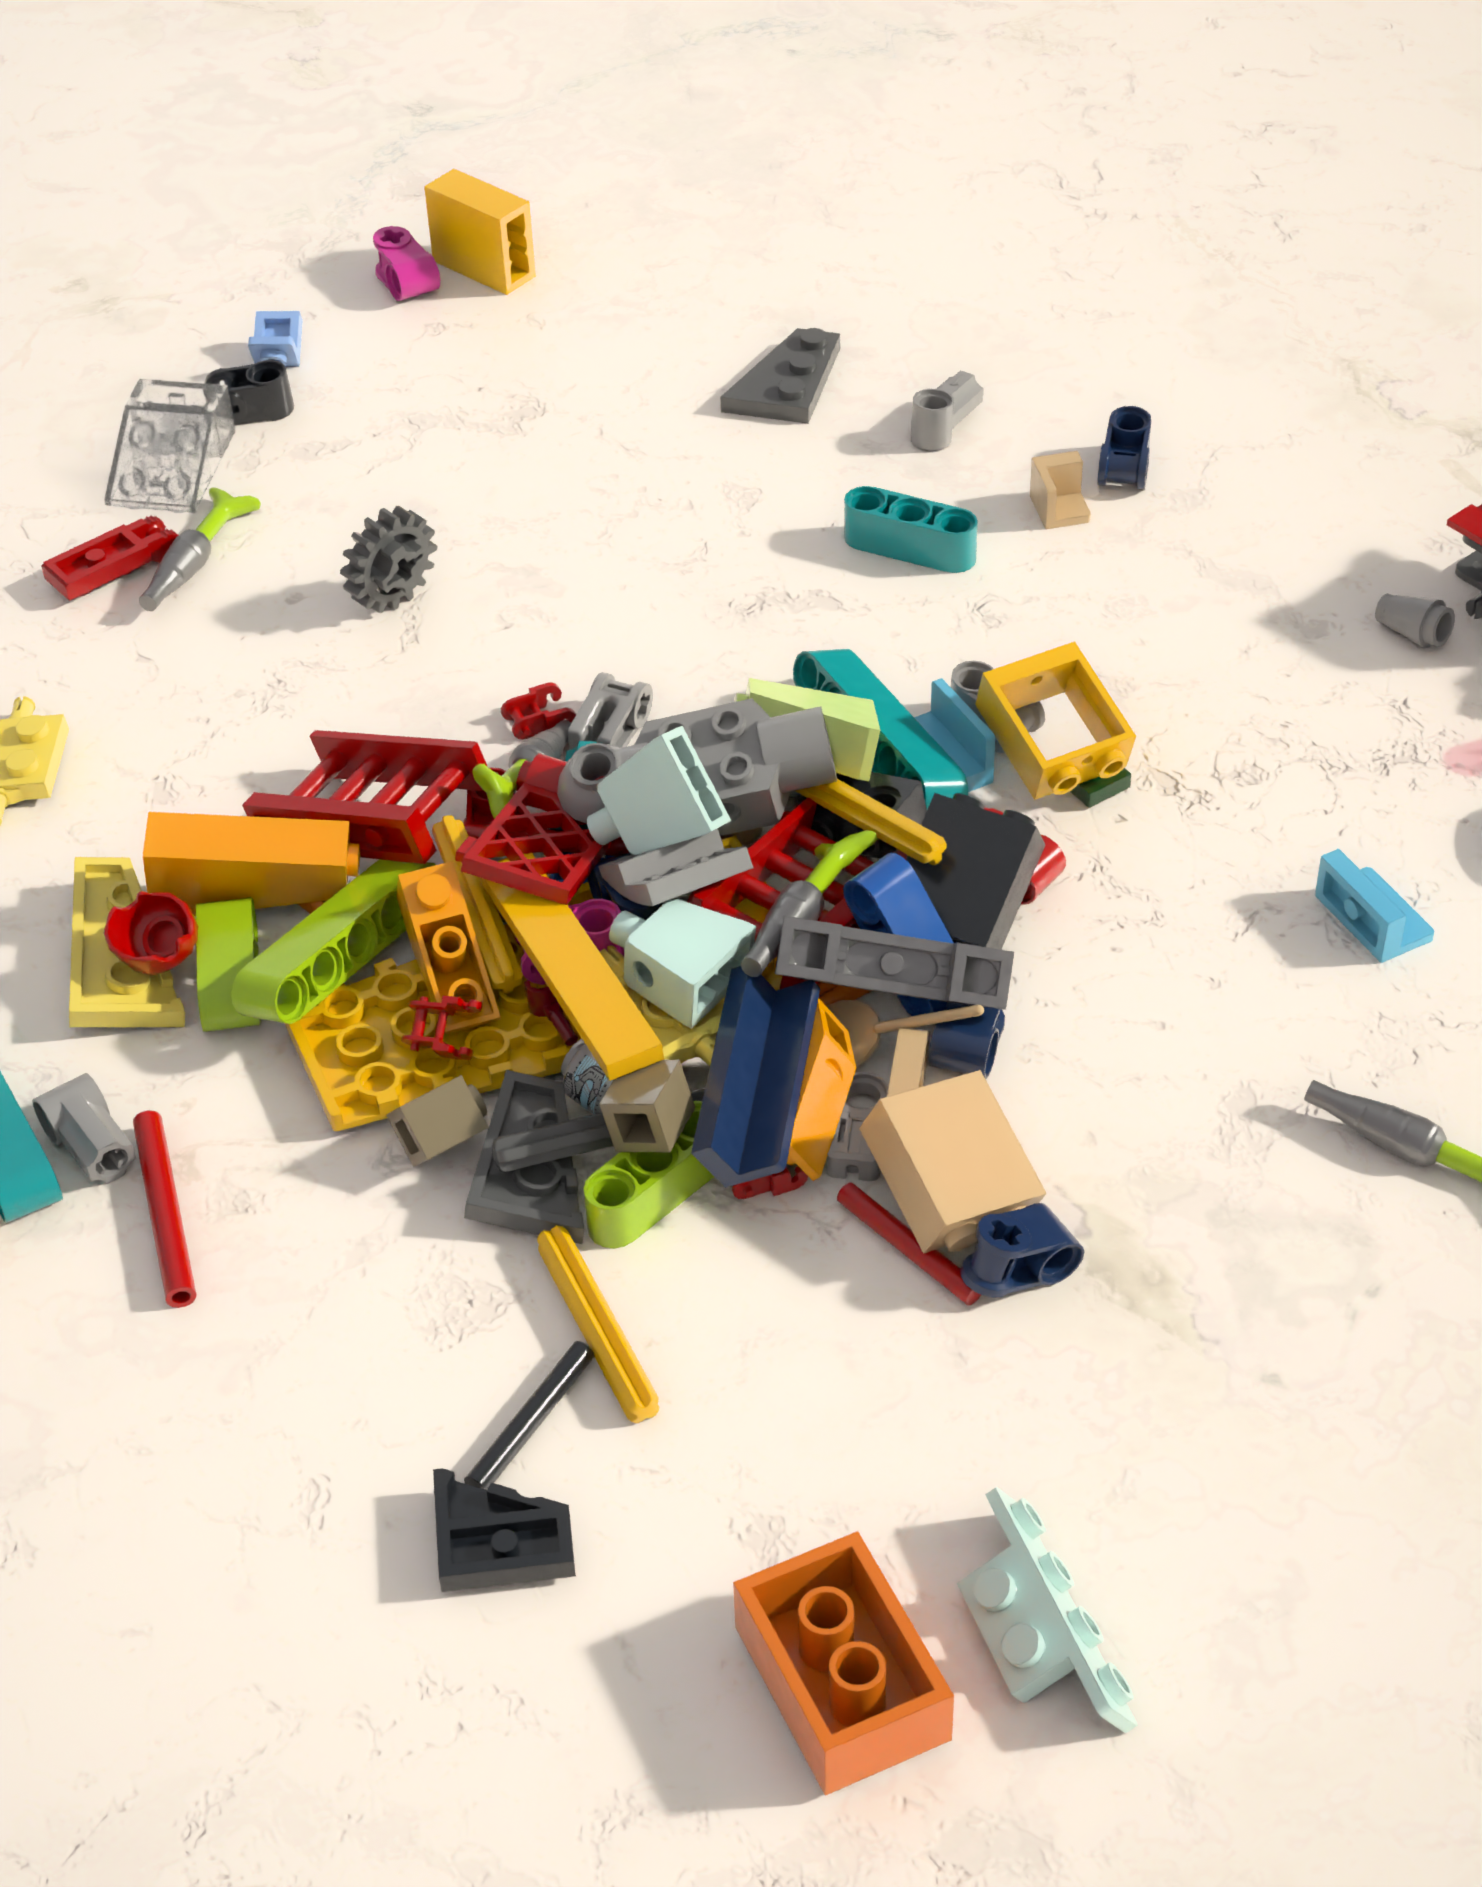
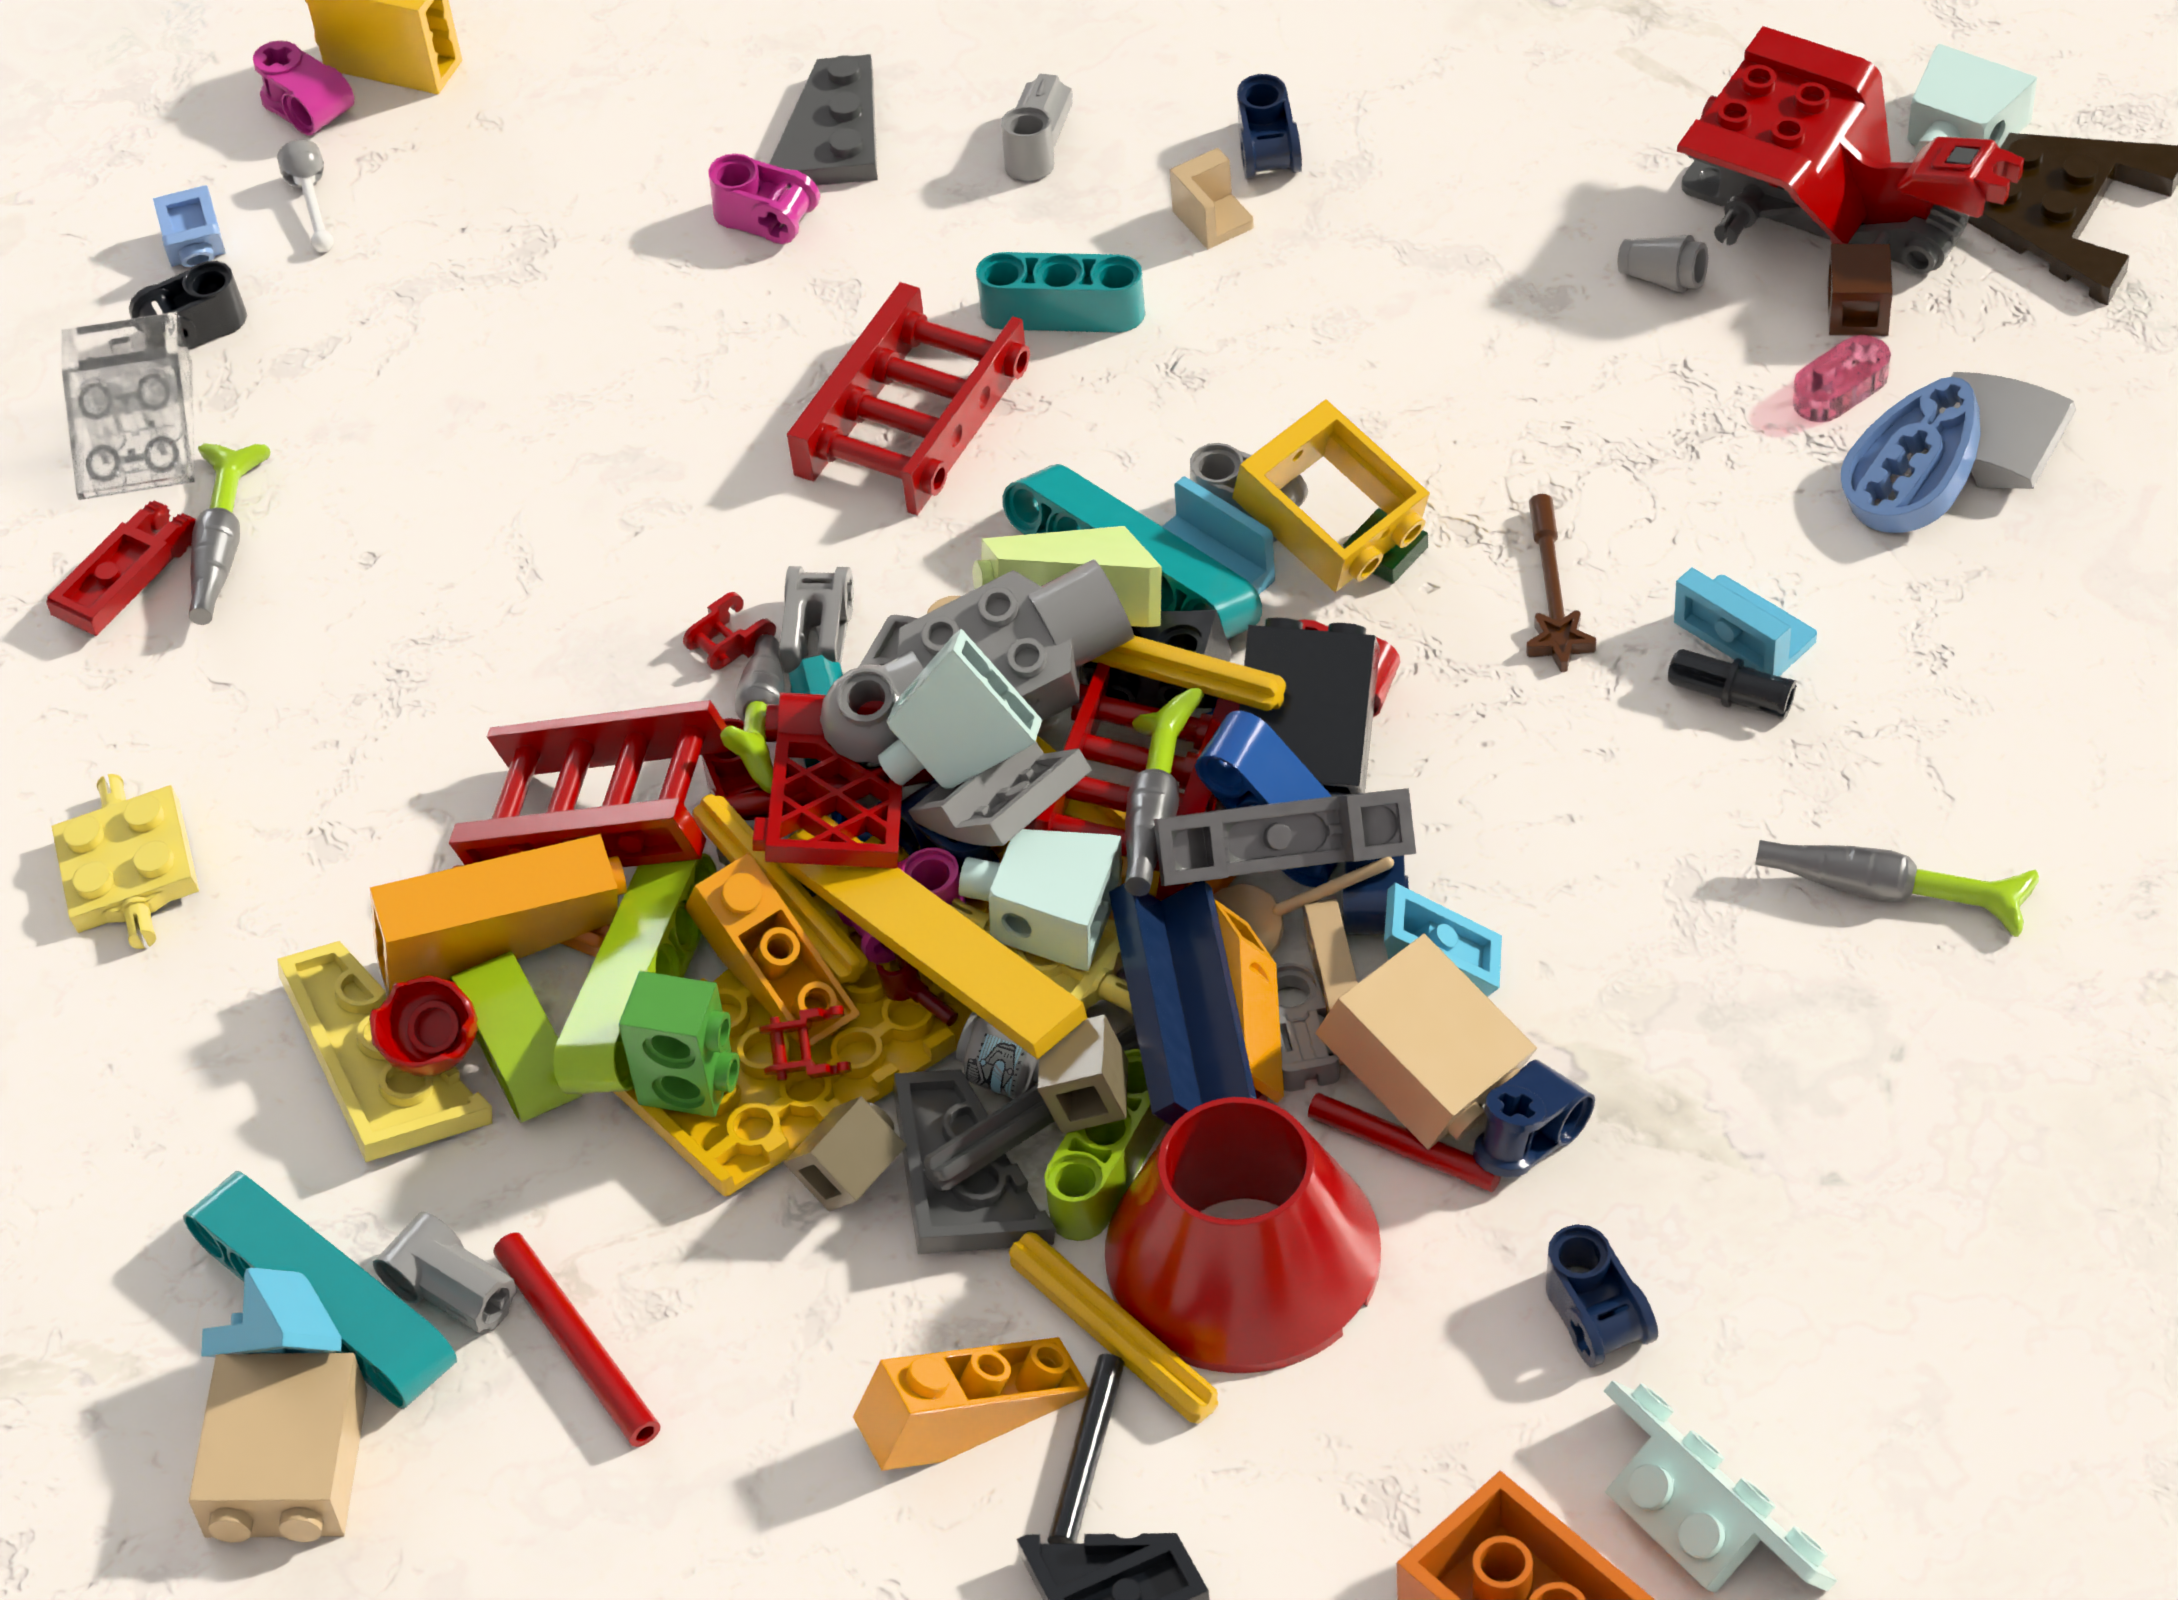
camera: 15 degrees left, 5 degrees up
dark grey gear [340,506,437,613] -> none
none -> hinge [277,139,333,252]
none -> bright green brick [618,971,740,1117]
none -> dark pink piece [708,153,821,244]
none -> red fence [787,282,1030,516]
none -> light orange slope [853,1337,1089,1471]
none -> red cone [1105,1097,1381,1373]
none -> medium azure slope [1384,883,1502,997]
none -> reddish brown piece [1526,494,1597,672]
none -> dark blue piece [1545,1224,1658,1367]
none -> black axle [1668,649,1797,719]

